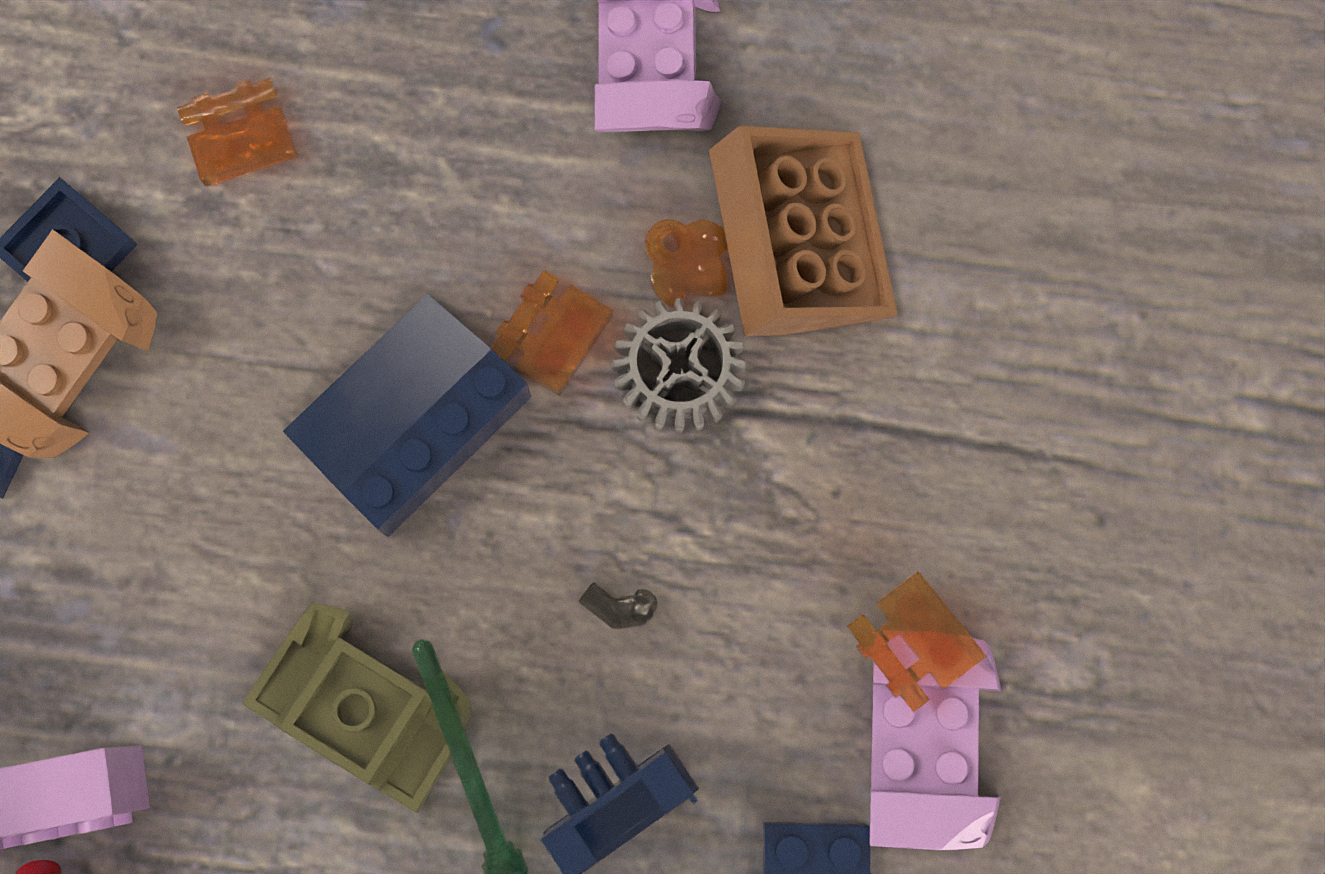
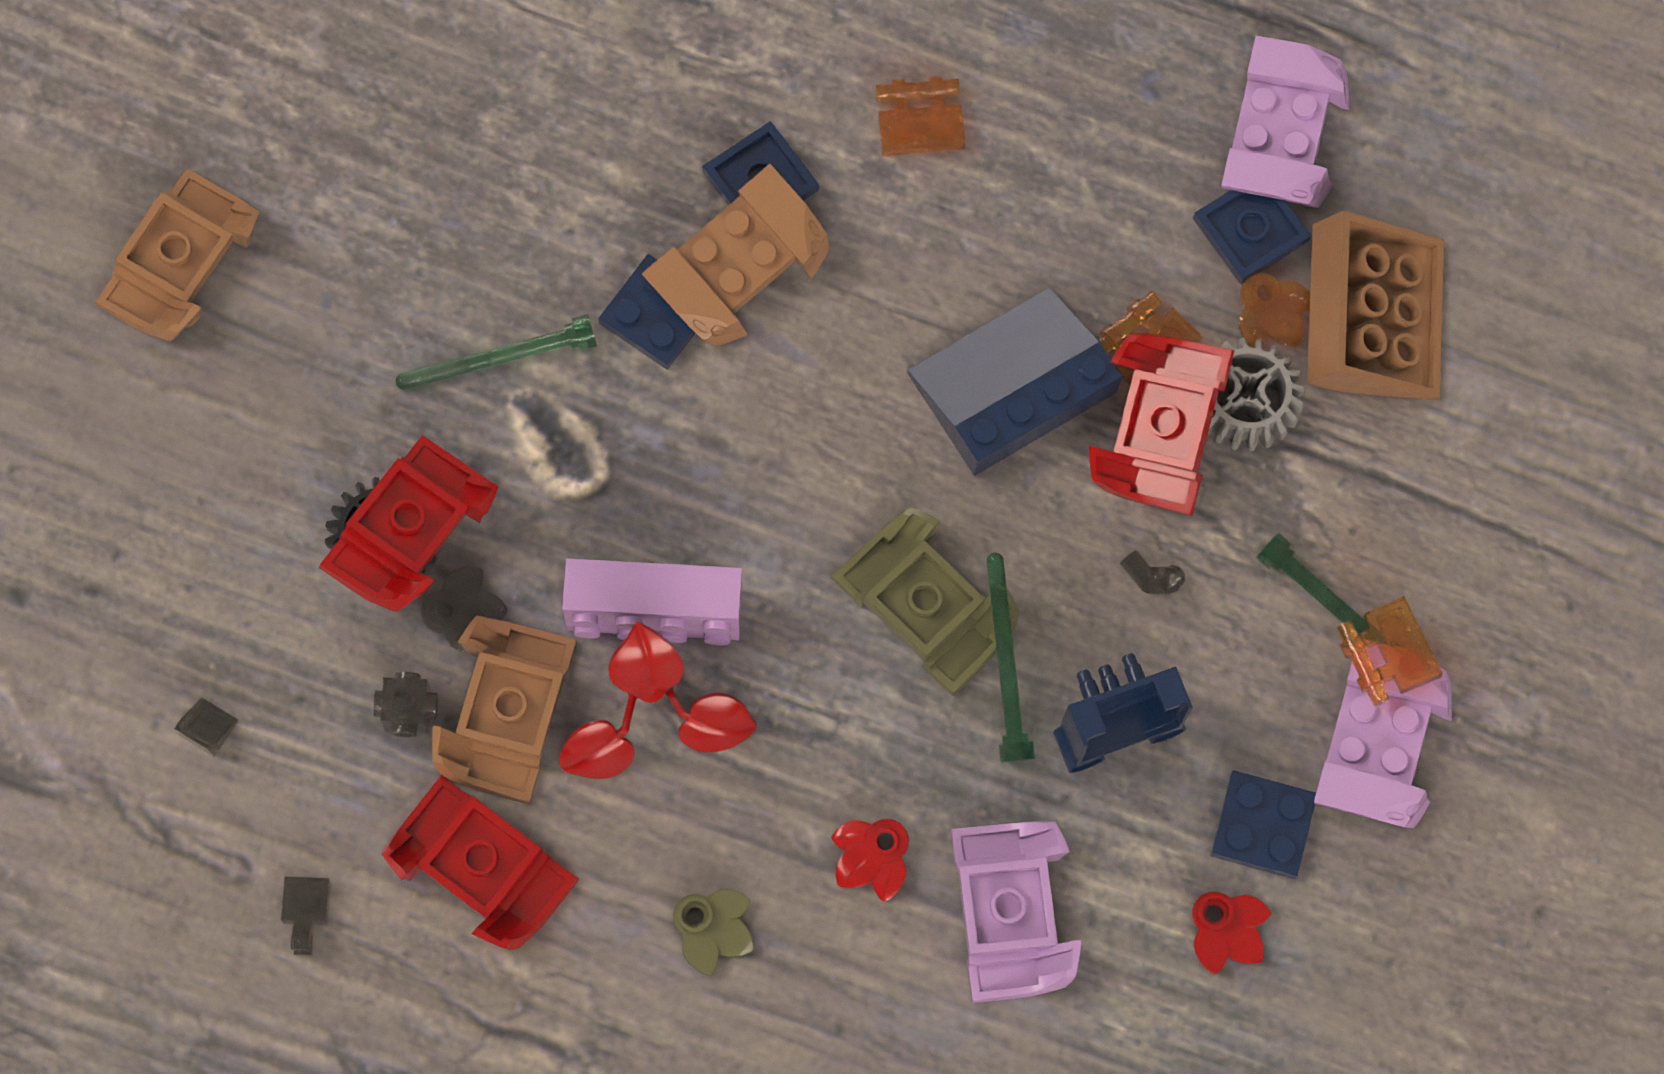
camera: 15 degrees right, 5 degrees down
none -> piece [1089,333,1235,516]
none -> dark blue plate [1193,190,1311,285]
none -> clear green piece [1256,532,1398,650]

